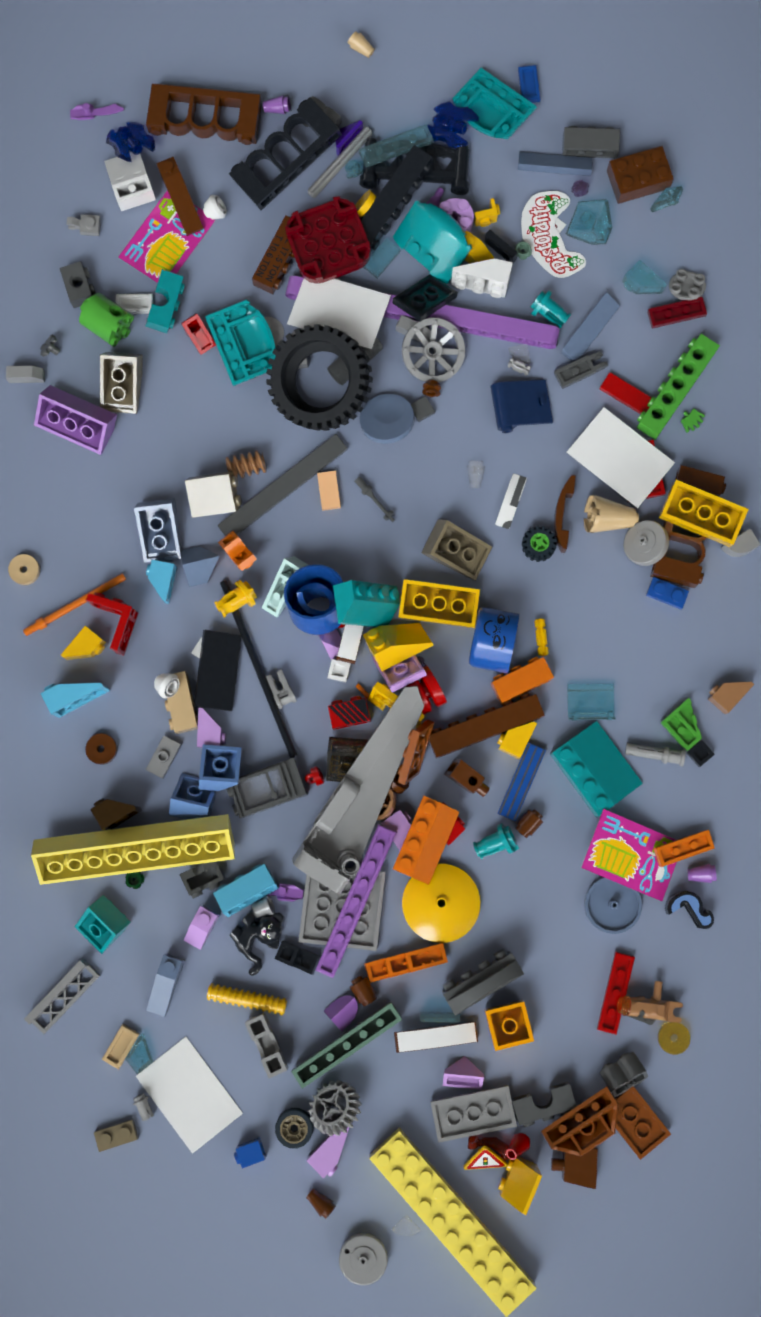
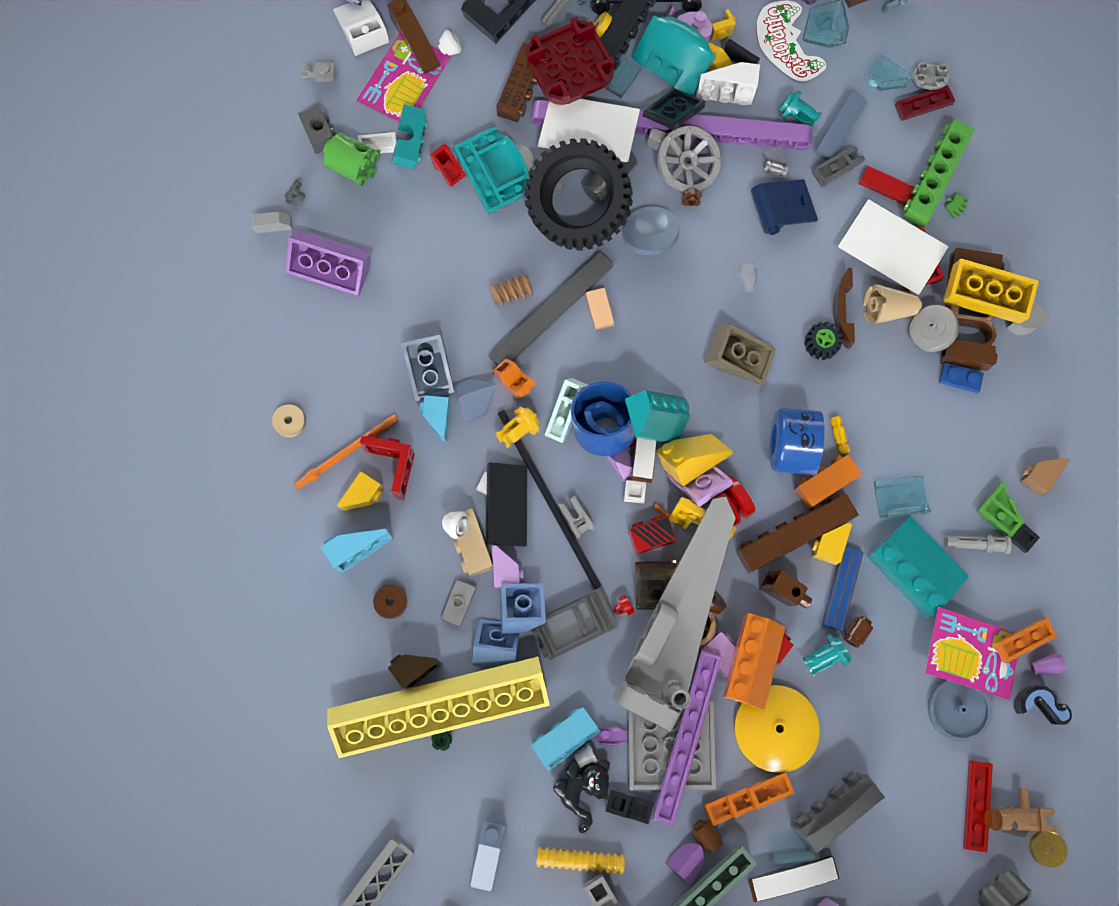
camera: 15 degrees left, 5 degrees down
teal slope [74,895,131,954] -> none
dark tan slope [100,352,143,414] -> none
dark grey cylinder [179,862,224,899] -> none
lavender slope [184,906,220,950] -> none
brick [185,471,241,518] -> none
dark grey piece [354,477,395,522] -> none
dark orange plate [398,719,434,785] -> none
yellow brick [399,579,480,628] -> none
dark grey tile [411,396,435,422] -> none
light orange brick [484,1000,534,1051] -> none
white sticker [495,474,527,529] -> none
sand green plate [515,241,532,260] -> none

